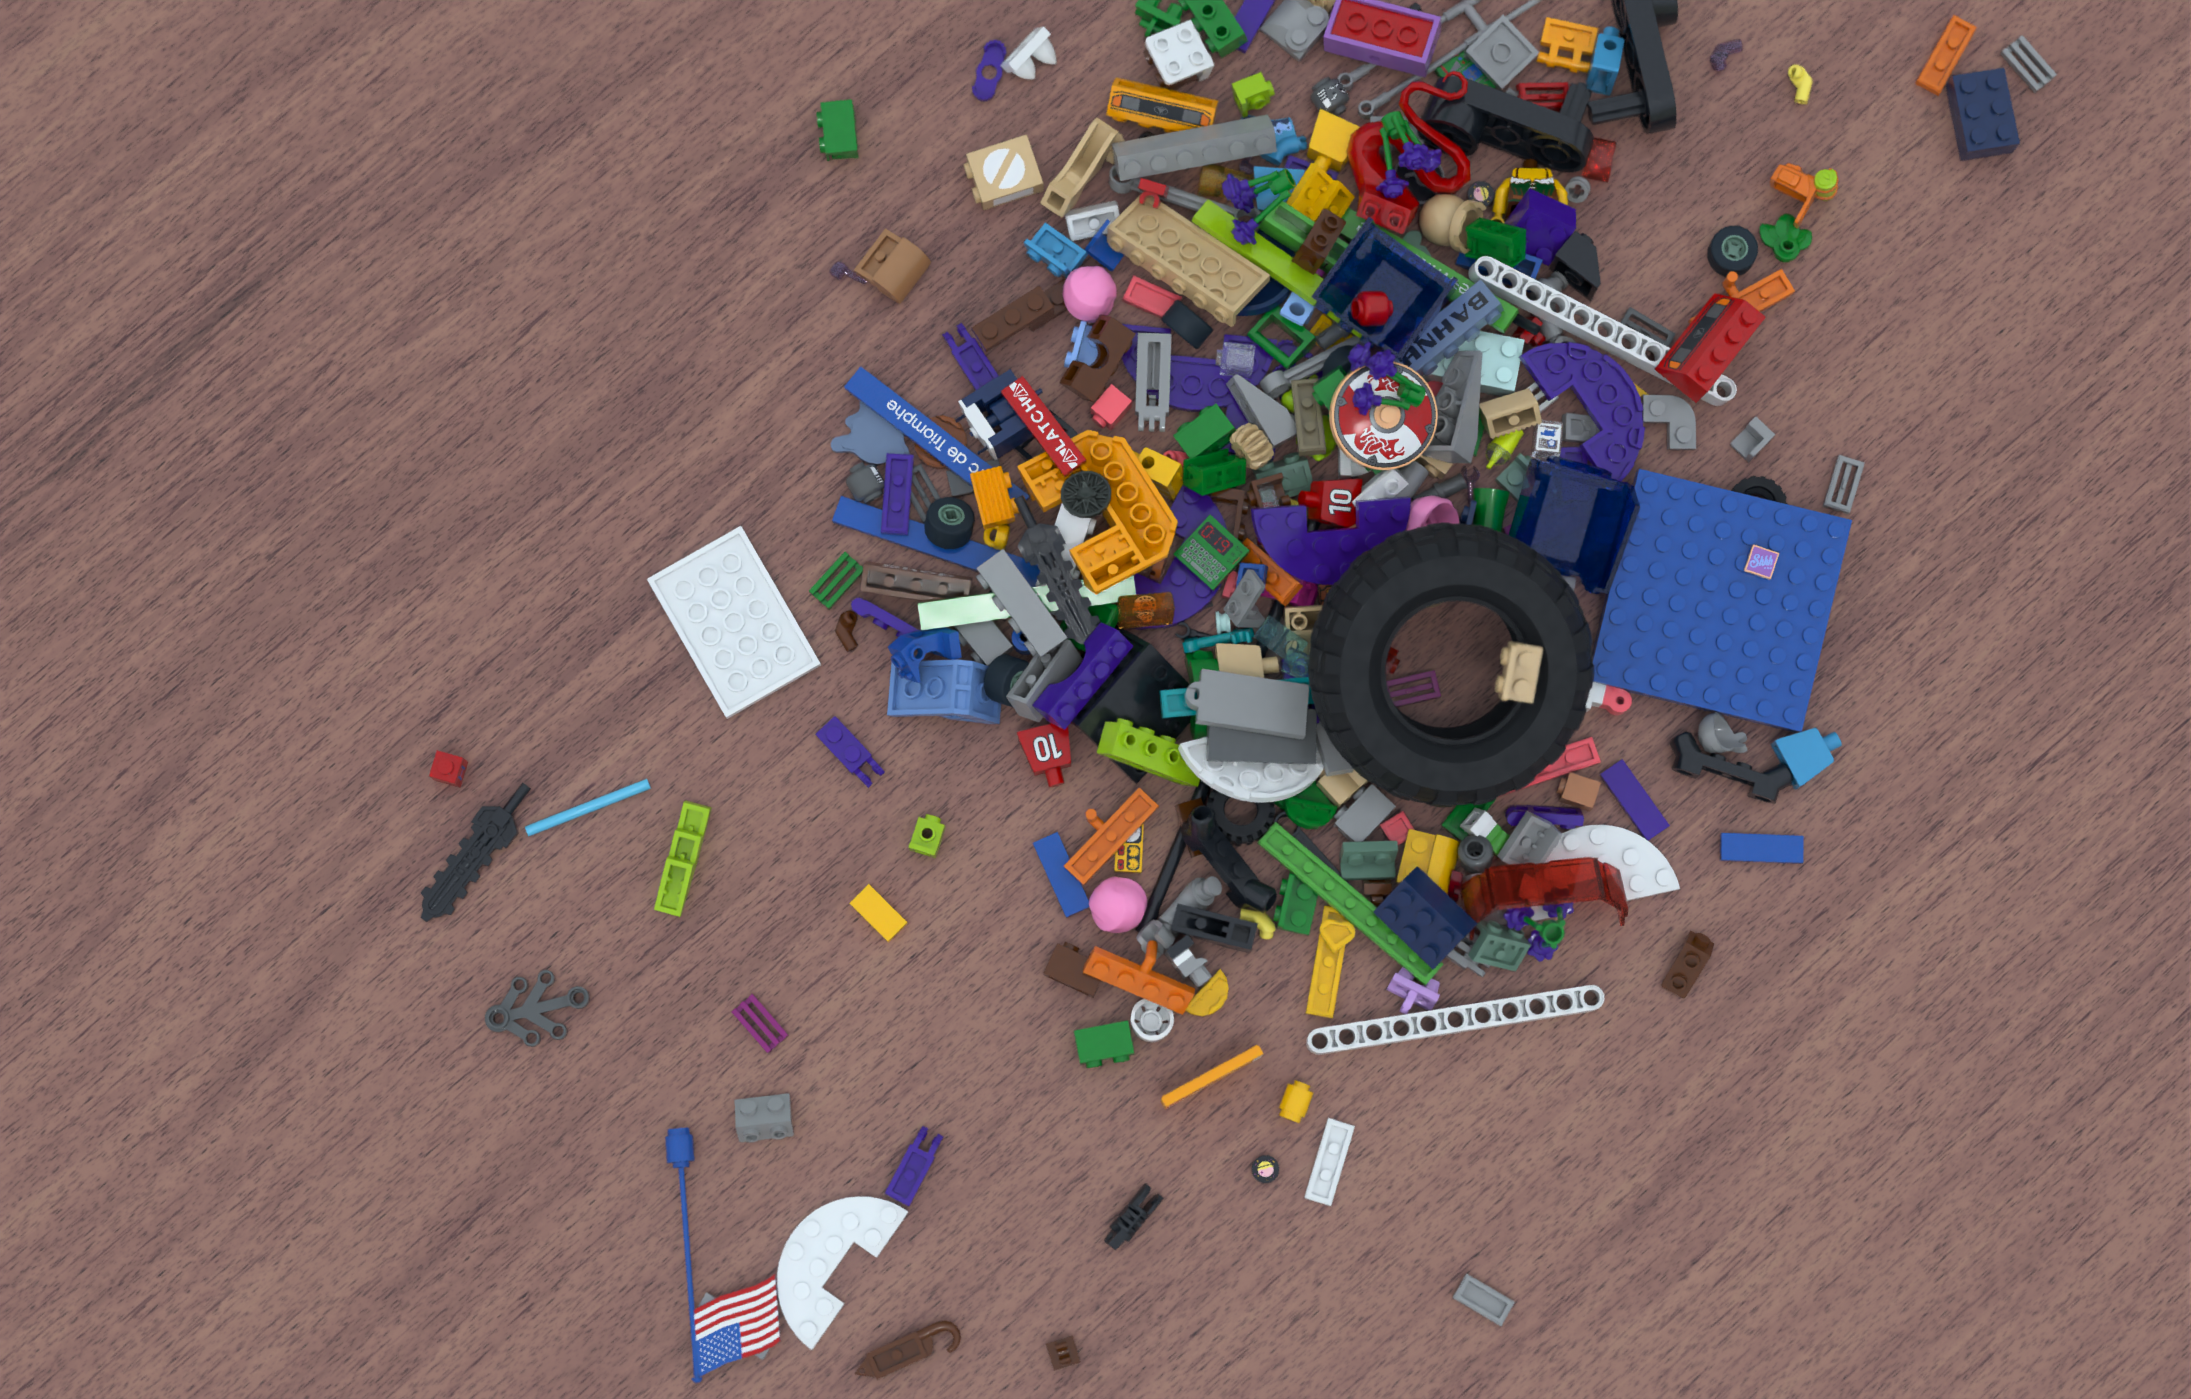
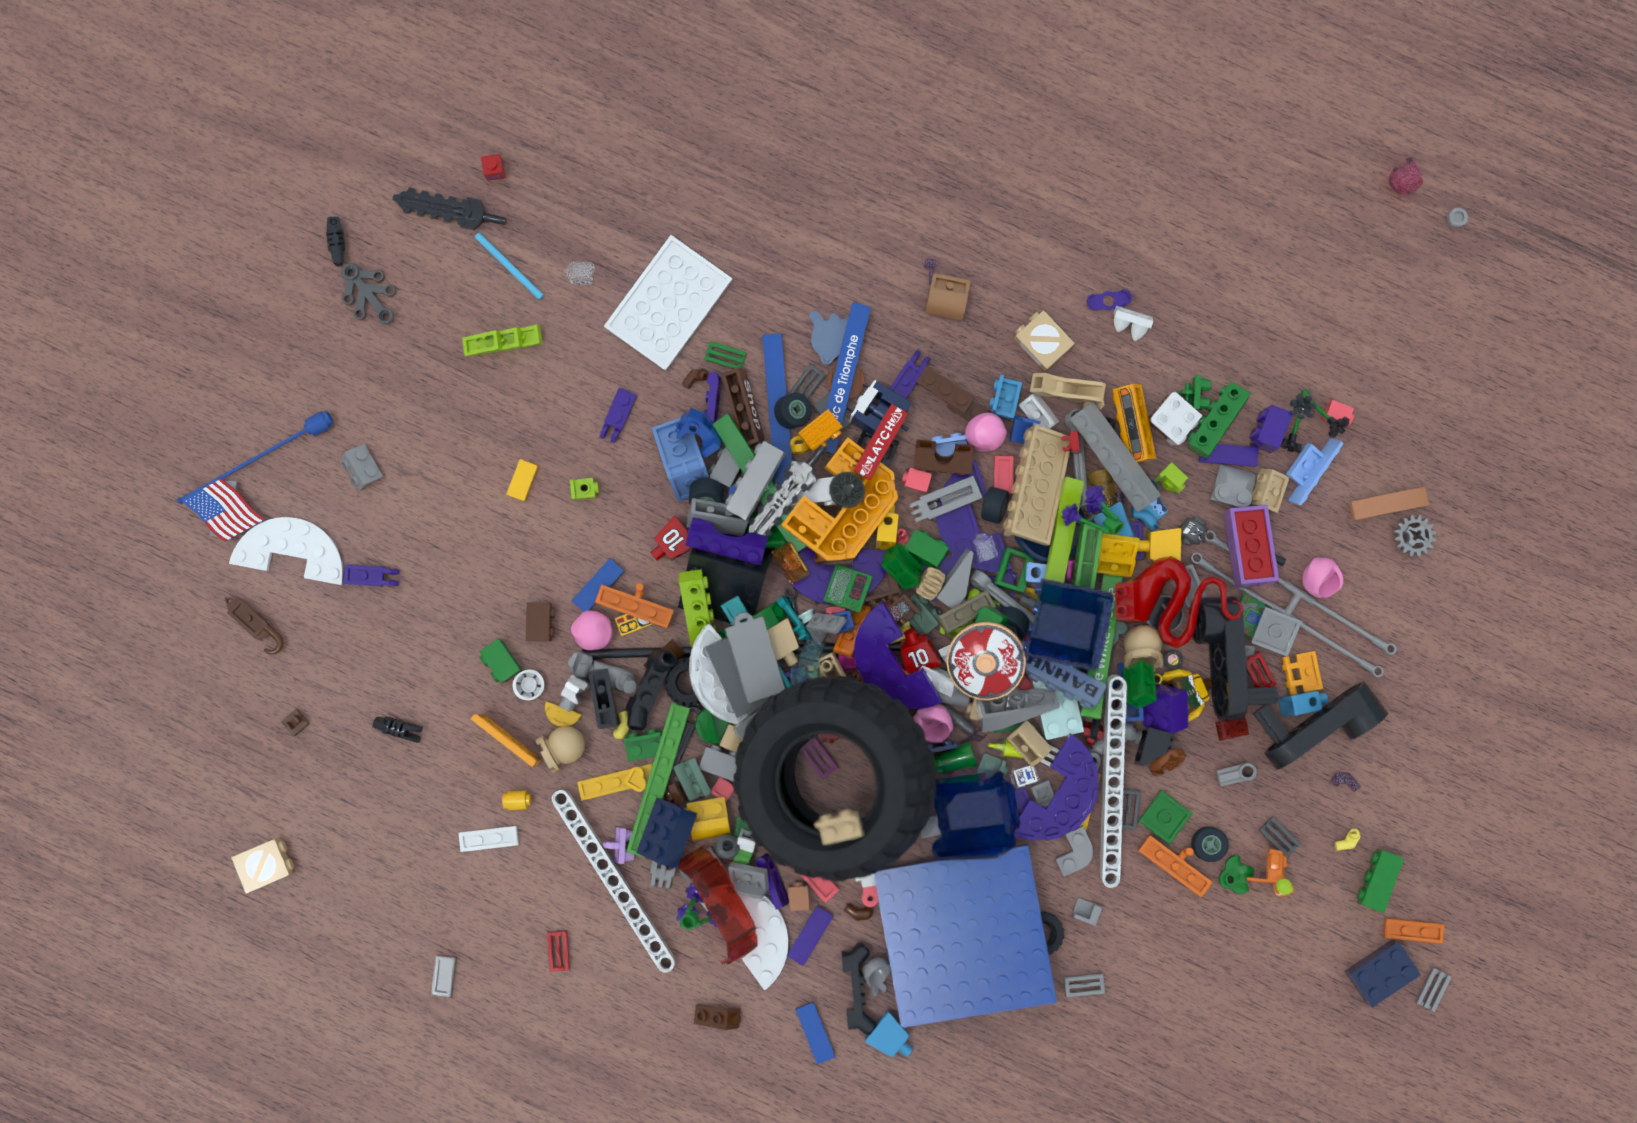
camera: 70 degrees right, 5 degrees up
magenta tile [732,994,789,1053] -> none
green hinge [816,99,859,161] -> none
dark grey head [846,462,885,504] -> none
dark purple tile [881,453,914,536] -> none
orange plate [1083,940,1195,1015] -> none
tile [1251,1155,1279,1183] -> none
reddish brown bracket [1292,209,1346,275] -> none
dark purple plant [1348,342,1426,415] -> none
red head [1351,291,1393,326] -> none
dark purple plant [1376,111,1442,198] -> none
dark red tile [1448,870,1464,902] -> none
sand green bracket [1468,919,1531,972] -> none
light grey bush [1565,176,1591,203] -> none
red slope [1655,293,1766,403] -> none
tile [1744,545,1779,580] -> none
none -> black hinge [326,216,346,266]
none -> tan tile [536,726,585,773]
none -> red tile [547,931,570,972]
none -> clear brick [565,261,594,285]
none -> reddish brown arm [844,903,873,921]
none -> green tile [1138,790,1193,845]
none -> dark orange tile [1149,748,1186,776]
none -> light grey piece [1216,762,1257,787]
none -> dark grey tile [1259,817,1301,858]
none -> green brick [1357,849,1404,913]

